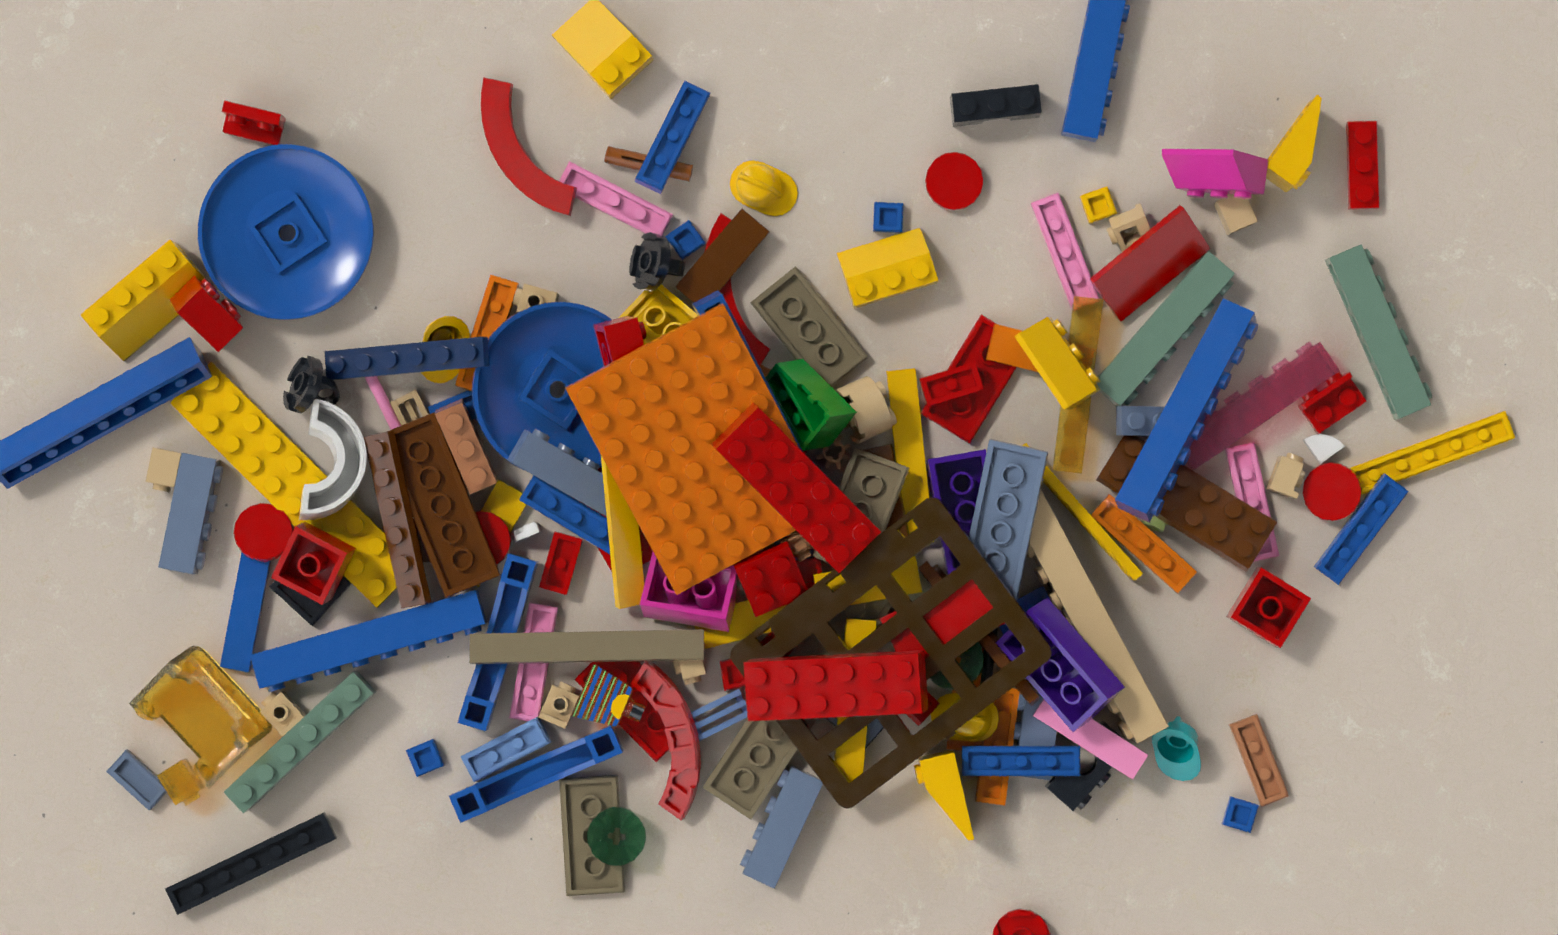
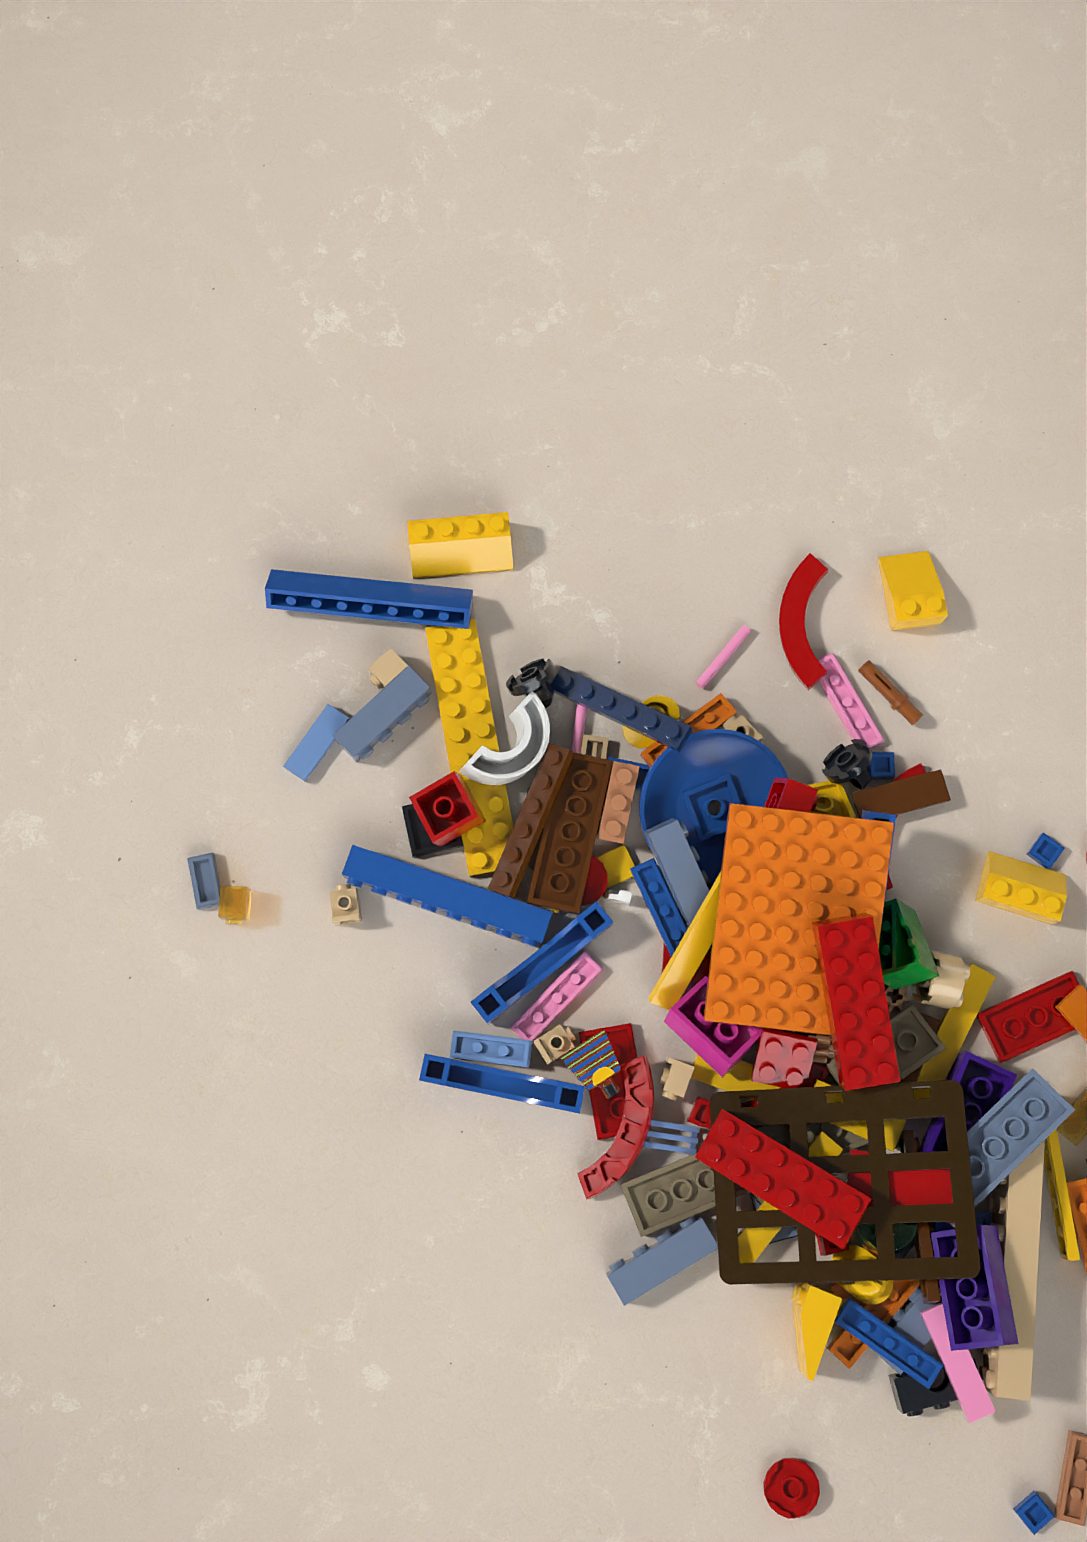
camera: 35 degrees right, 10 degrees down
clear yellow windscreen [129,646,272,789] -> none
black plate [165,812,337,915] -> none
red brick [169,275,244,352] -> none
blue dish [198,144,374,320] -> none
blue tile [220,552,271,672] -> none
red bracket [221,100,286,145] -> none
sand green brick [224,671,377,813] -> none
red tile [233,503,293,562] -> none
blue tile [406,739,445,777] -> none
dark tan tile [469,629,705,664] -> none
red plate [539,531,583,595] -> none
dark tan tile [559,775,625,896] -> none
clear green plate [587,806,646,866] -> none
blue tile [635,80,710,194] -> none
yellow piece [730,160,798,216] -> none
dark tan tile [750,266,868,387] -> none
red plate [919,362,984,407] -> none
teal piece [1152,716,1201,781] -> none
none -> medium blue tile [283,704,350,782]
none -> bright pink bar [696,625,751,689]

